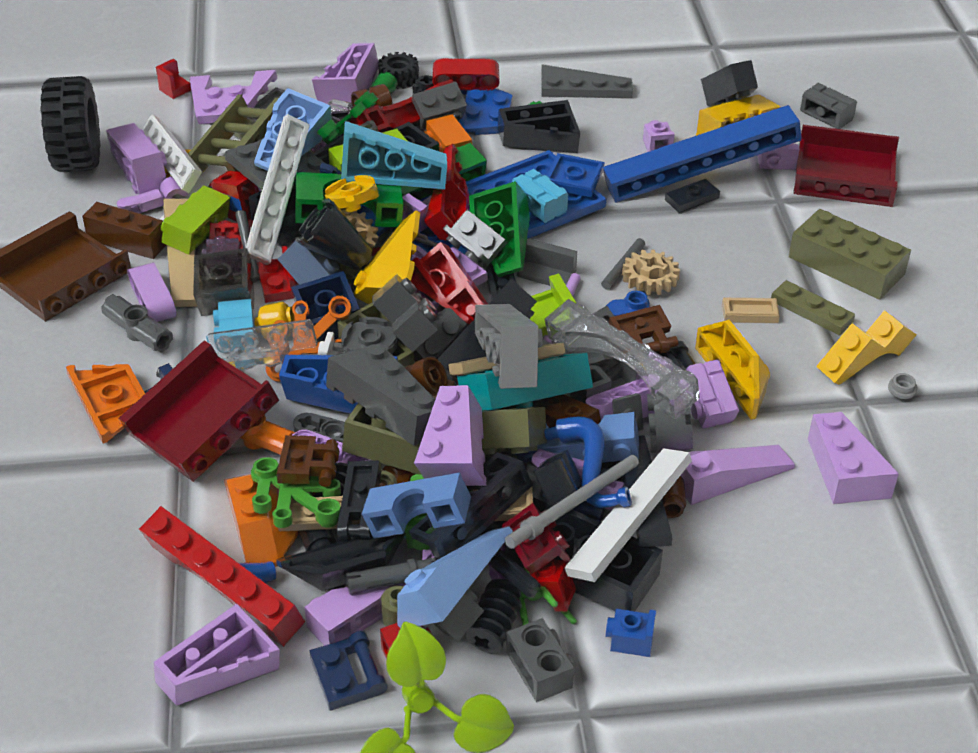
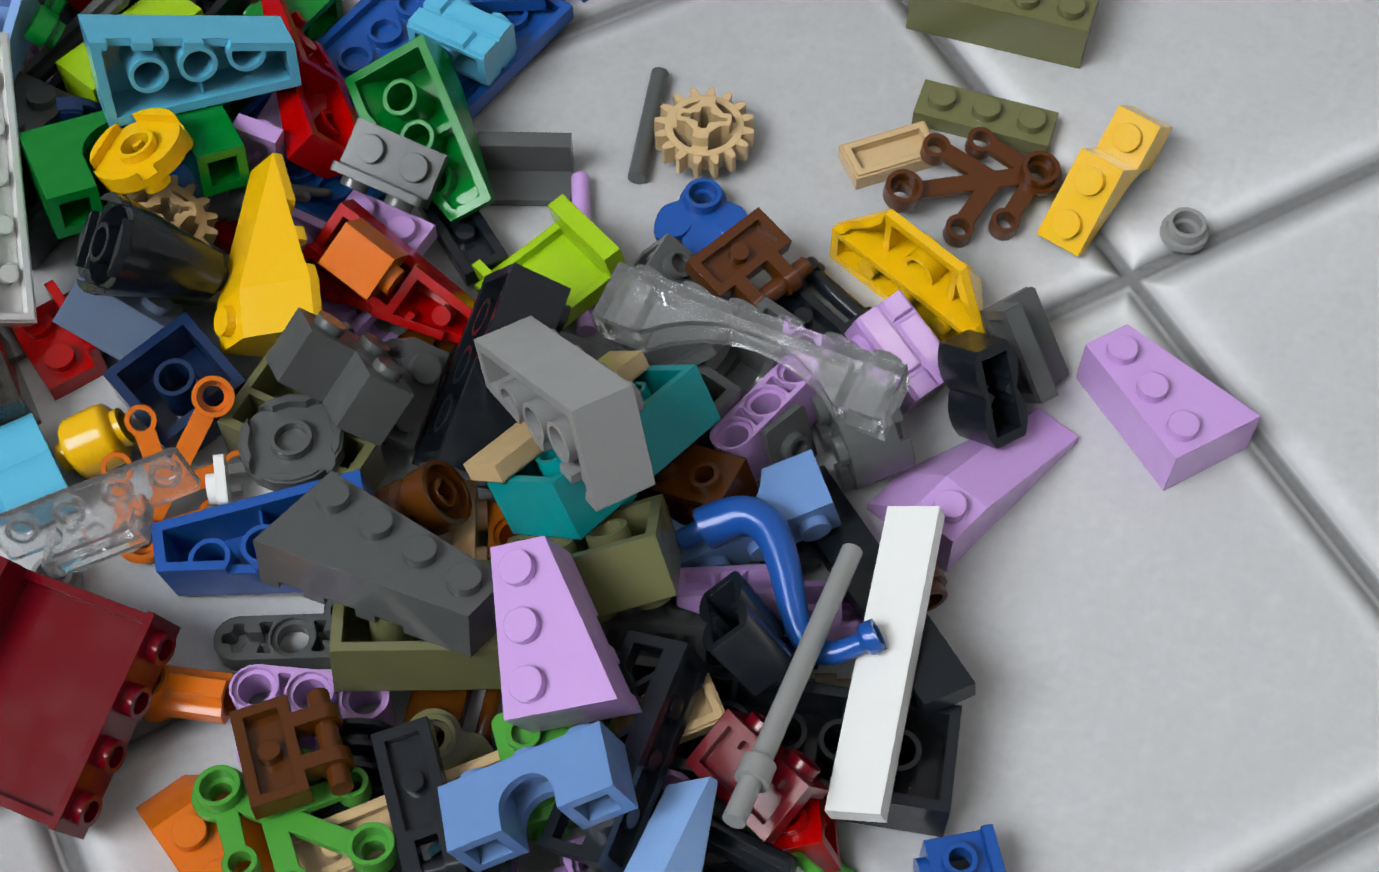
camera: 20 degrees left, 15 degrees up
none -> orange brick [318,218,409,300]
none -> reddish brown plant [883,127,1062,247]
none -> black brick [938,329,1028,449]
none -> dark grey panel [980,287,1069,404]

